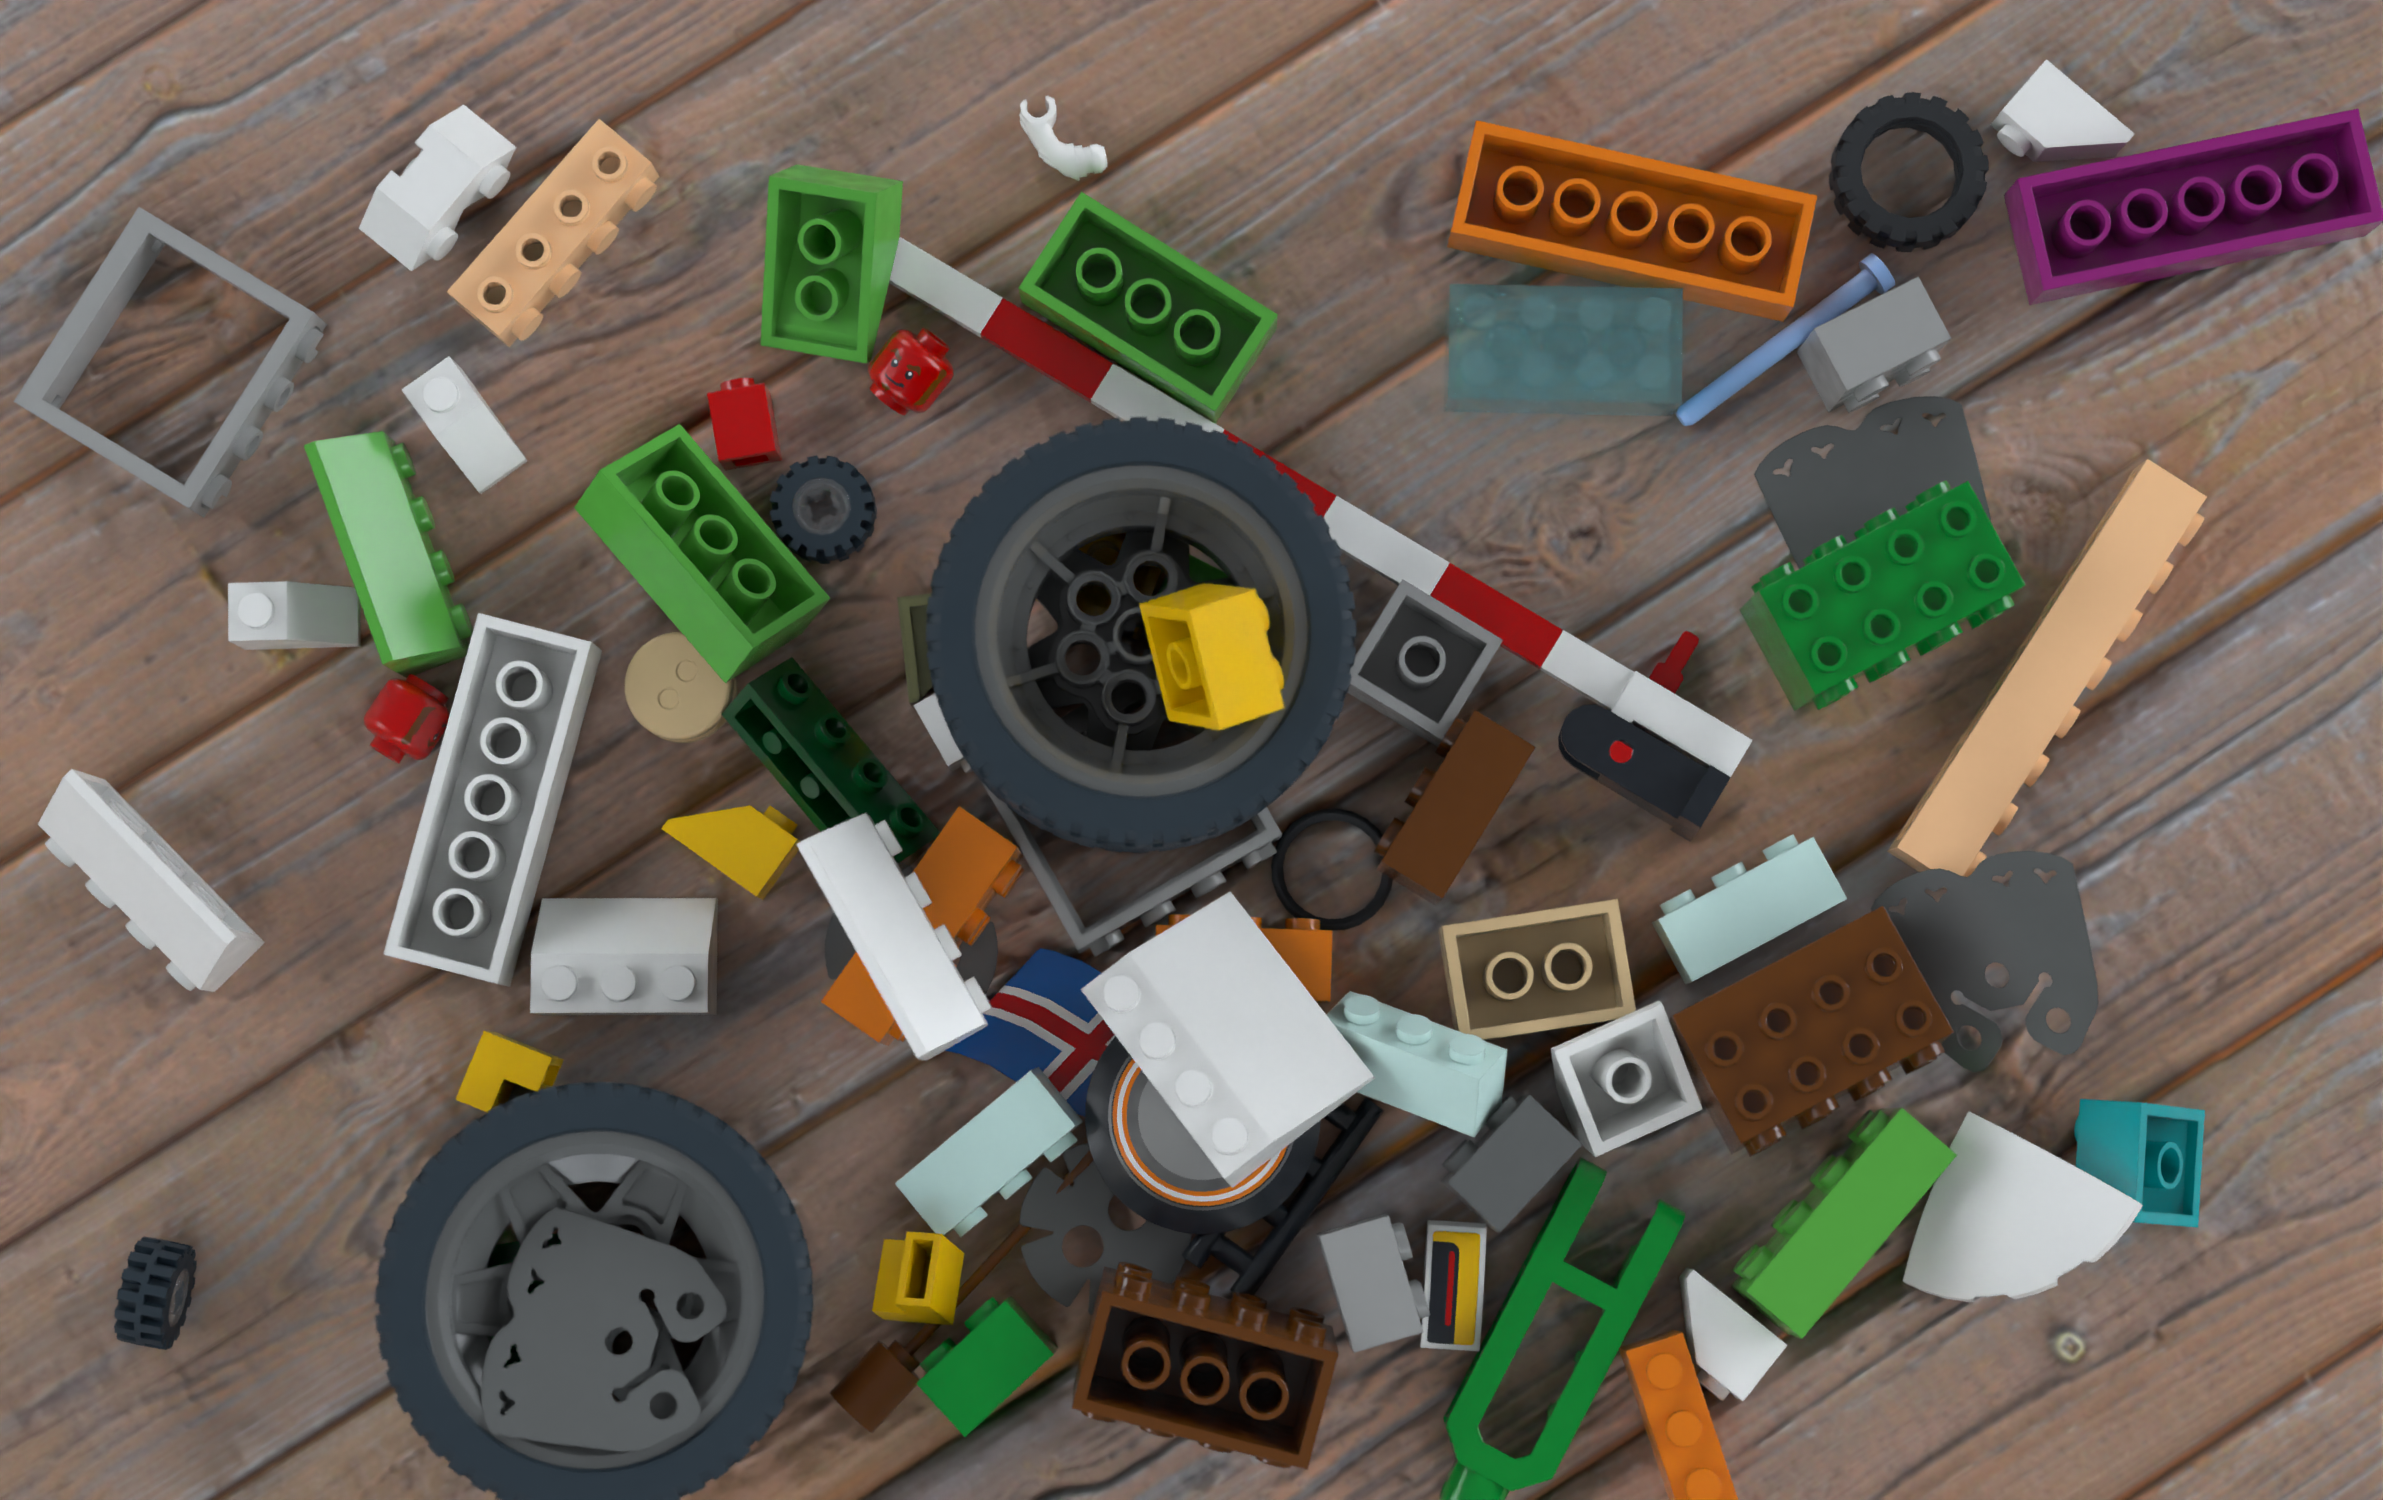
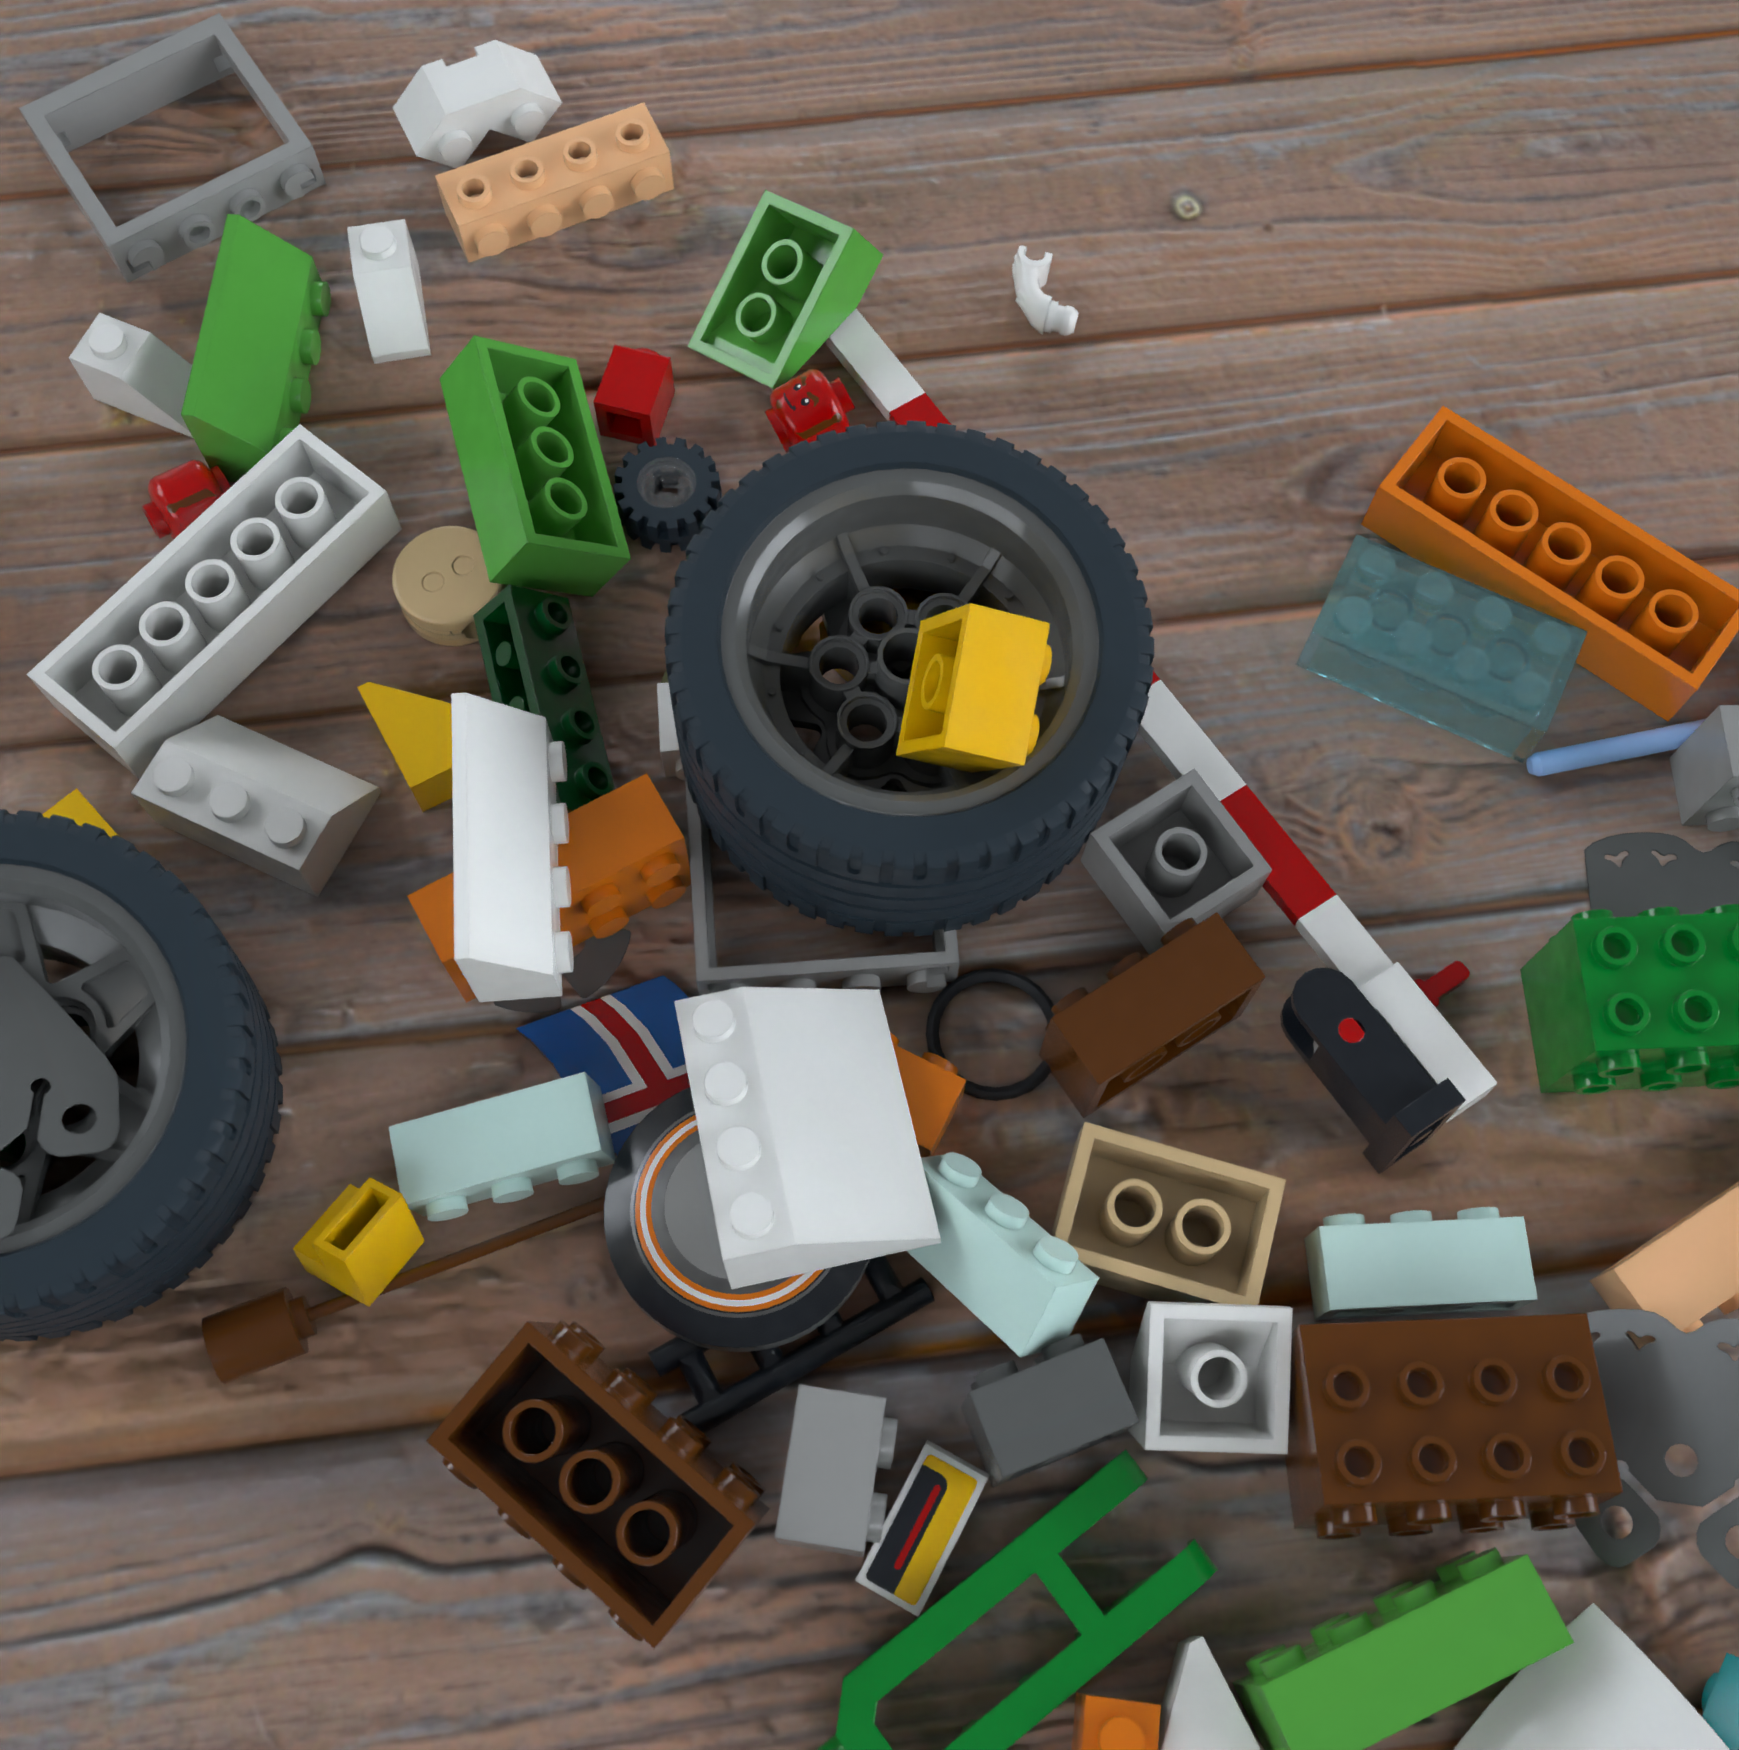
camera: 20 degrees right, 15 degrees down
green brick [916,1296,1058,1437] -> none
bright green brick [1018,192,1278,424] -> none
dark grey piece [1019,1143,1192,1315] -> none

